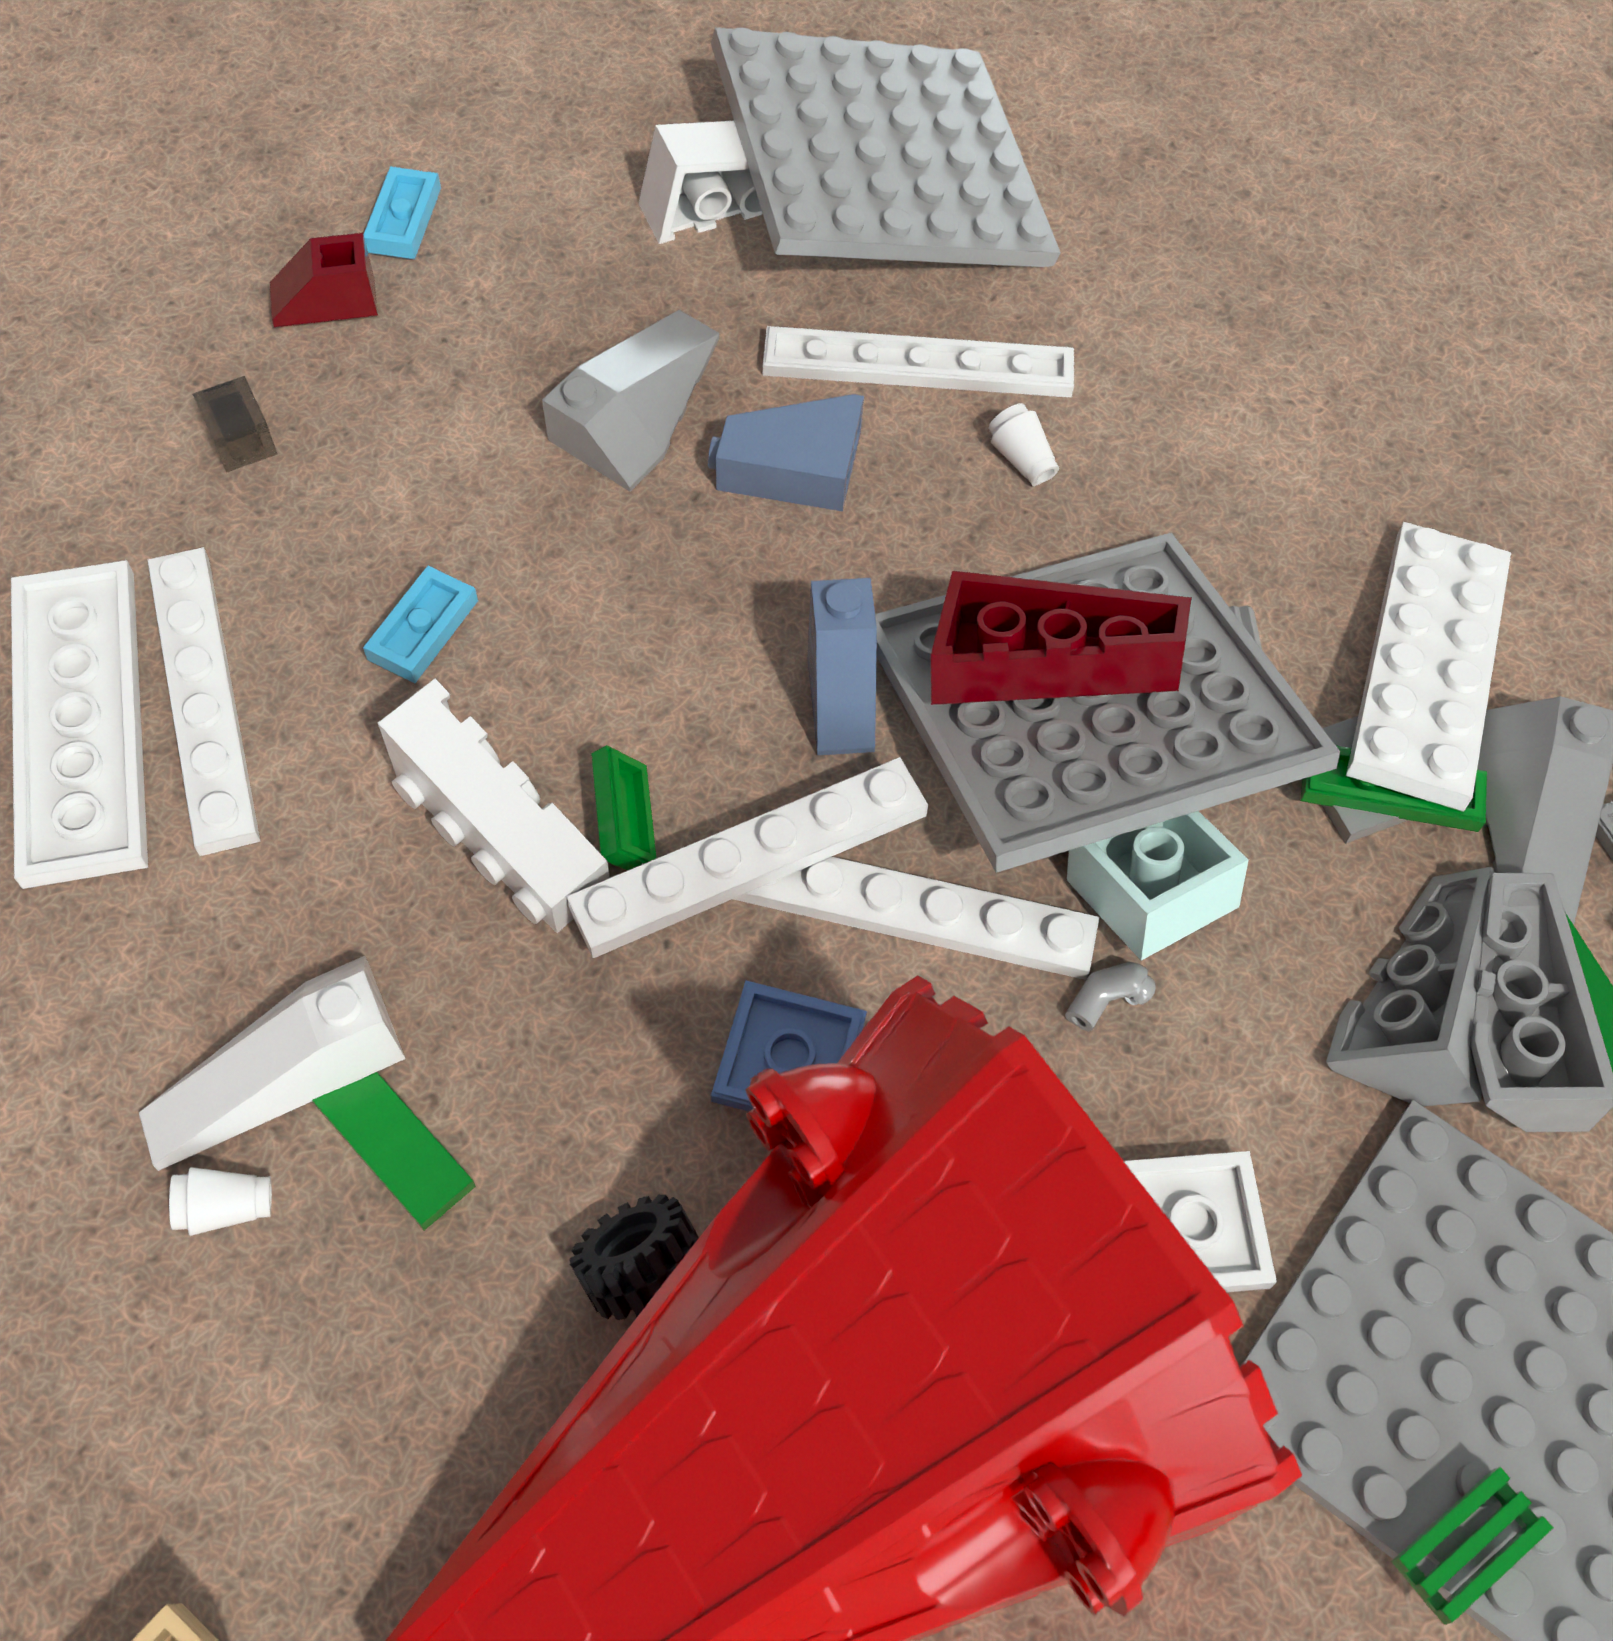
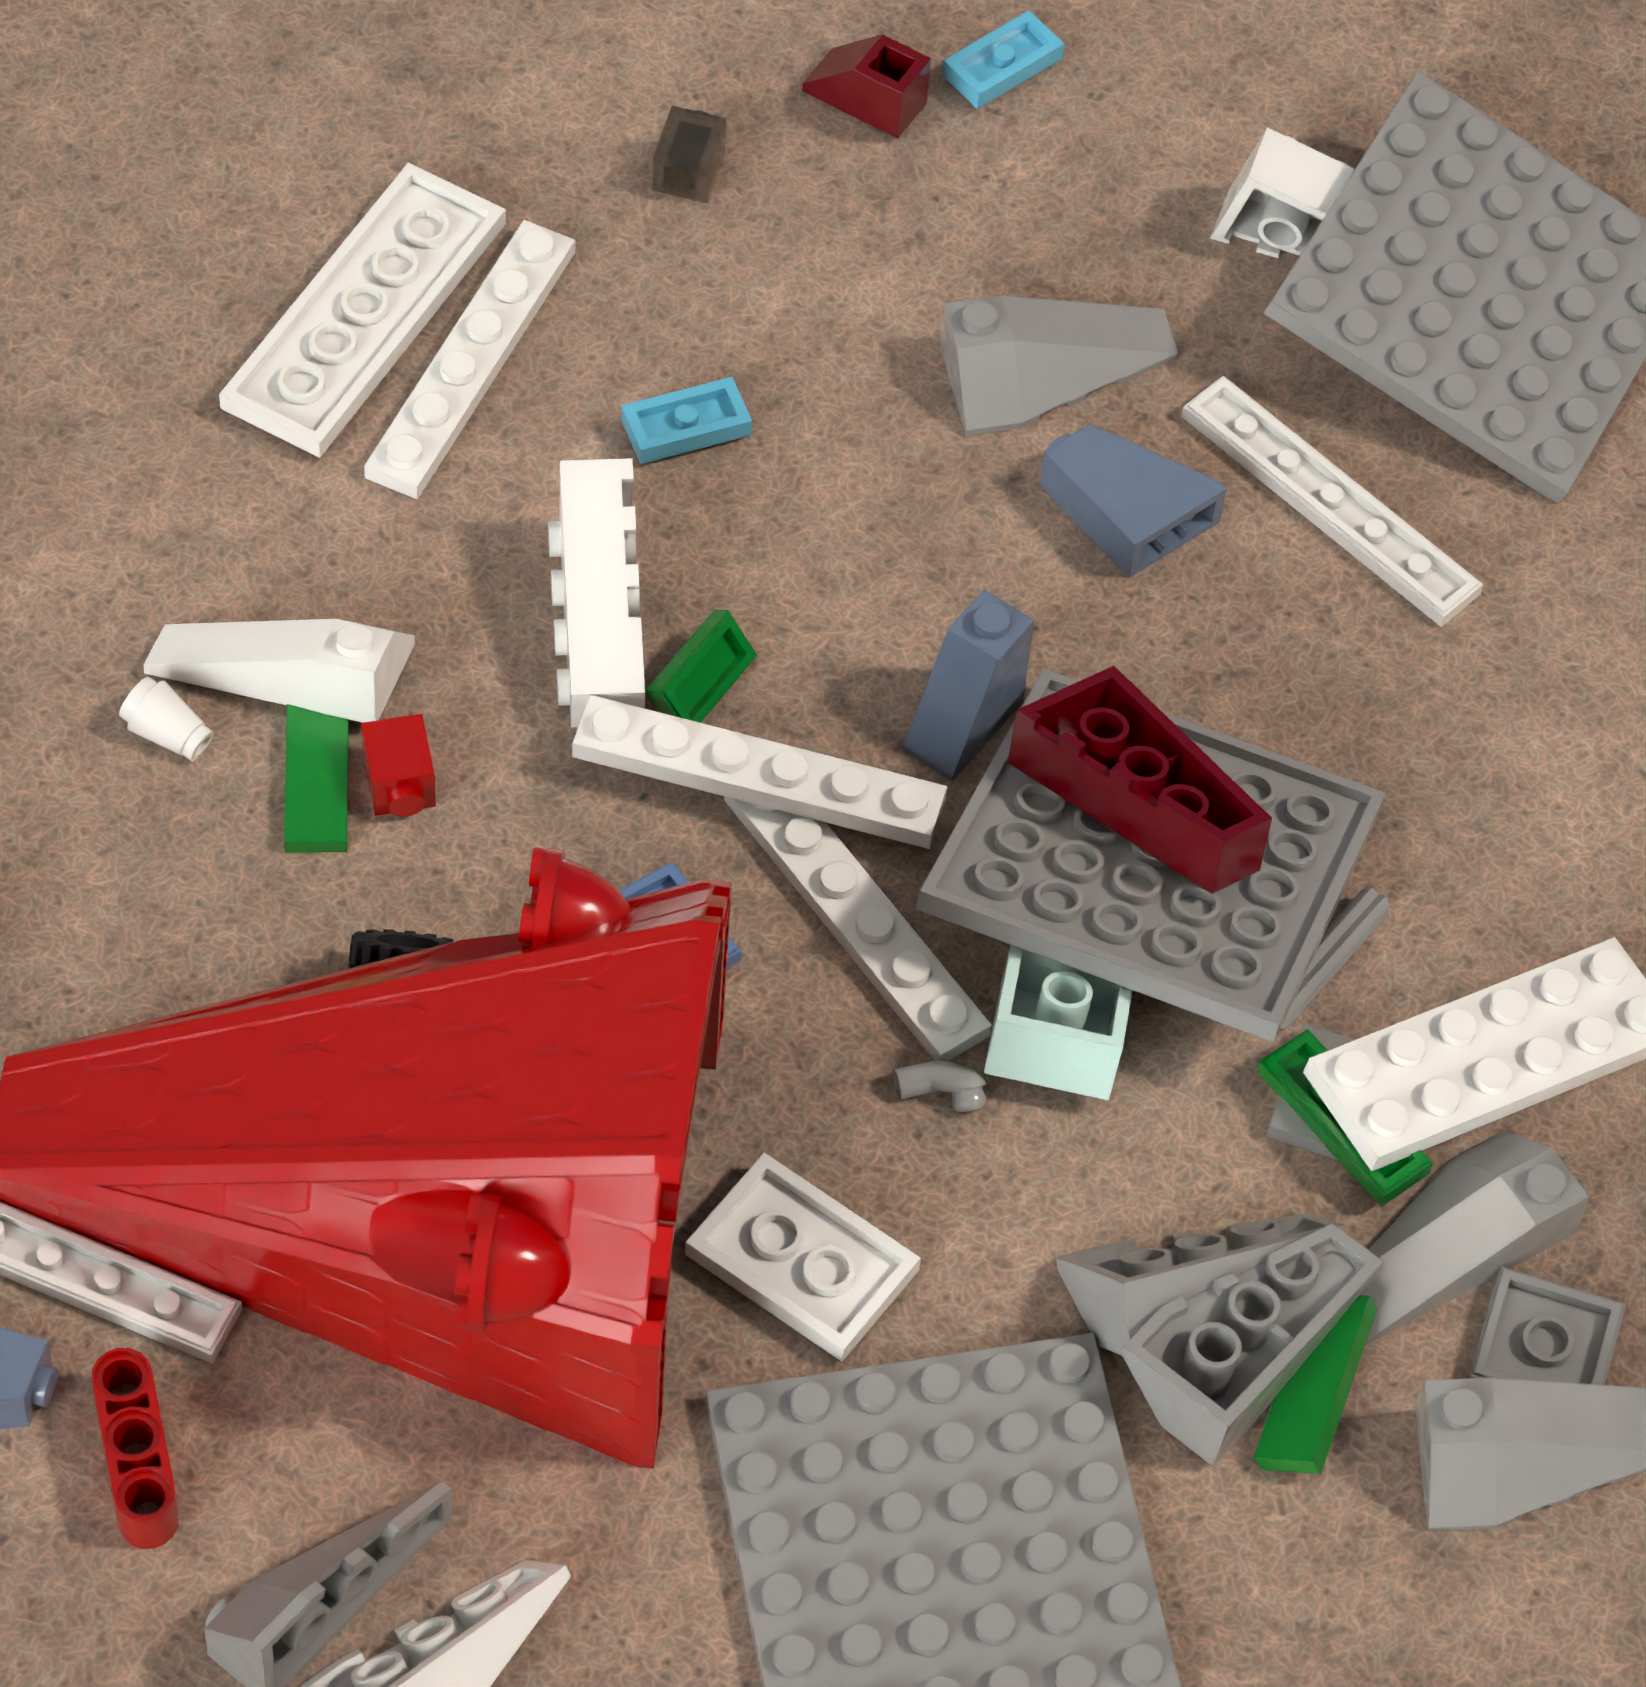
camera: 40 degrees right, 5 degrees down
white cone [989,404,1059,486] -> none
green tile [1391,1467,1554,1625] -> none
none -> red brick [361,714,436,817]

